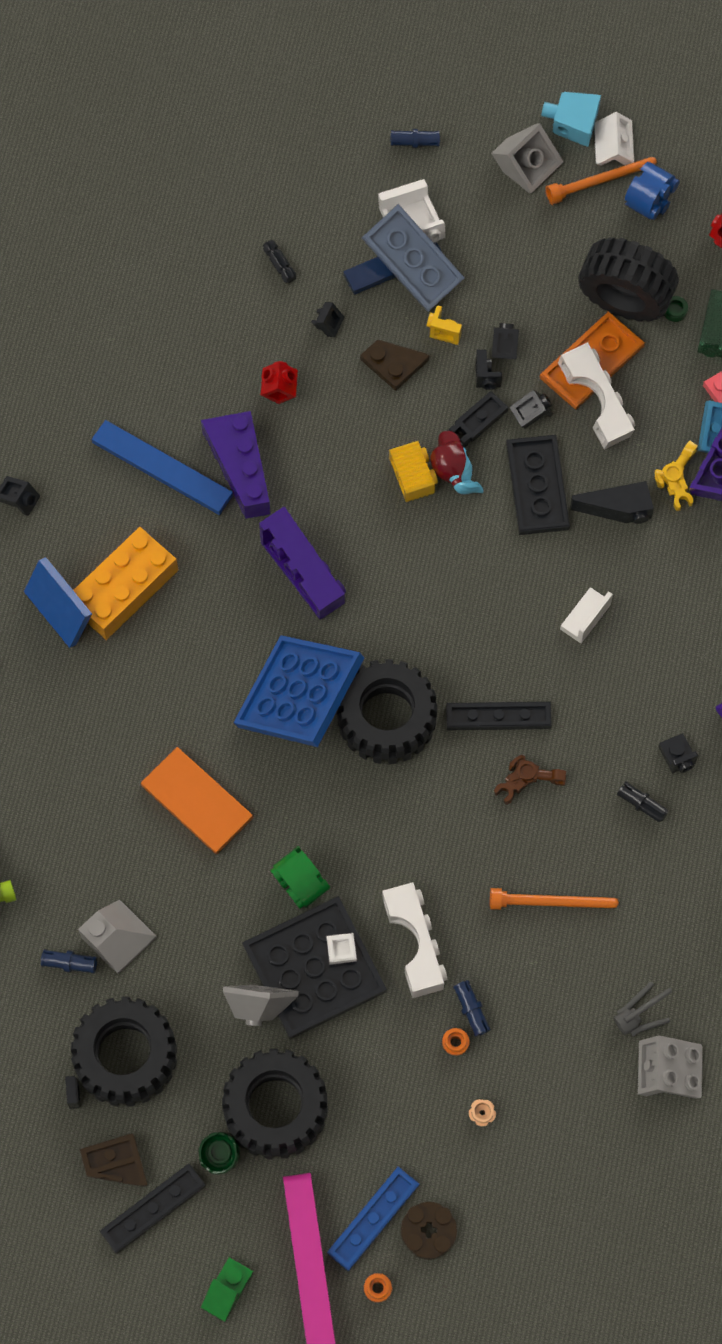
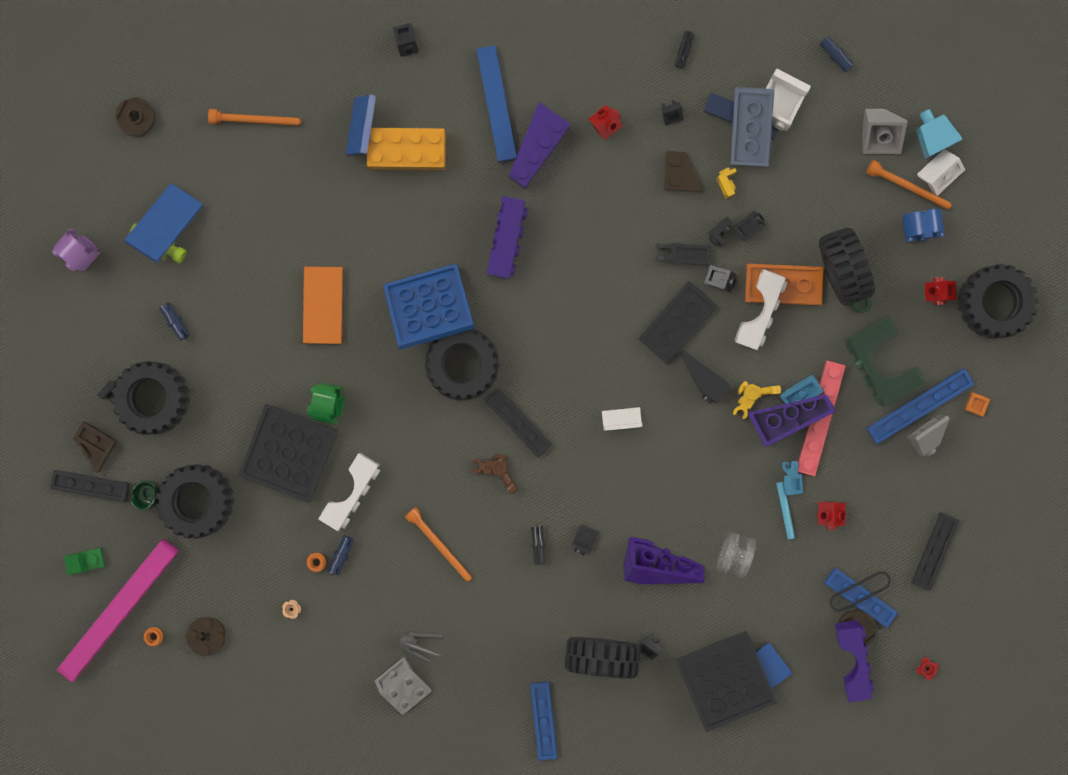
camera: 45 degrees right, 20 degrees up
light grey slope [78,900,157,974] -> none
light grey slope [223,985,299,1026] -> none
white tile [326,933,357,965] -> none
blue tile [327,1167,419,1272] -> none
yellow brick [389,441,438,502] -> none
dark red hair [430,431,484,494] -> none

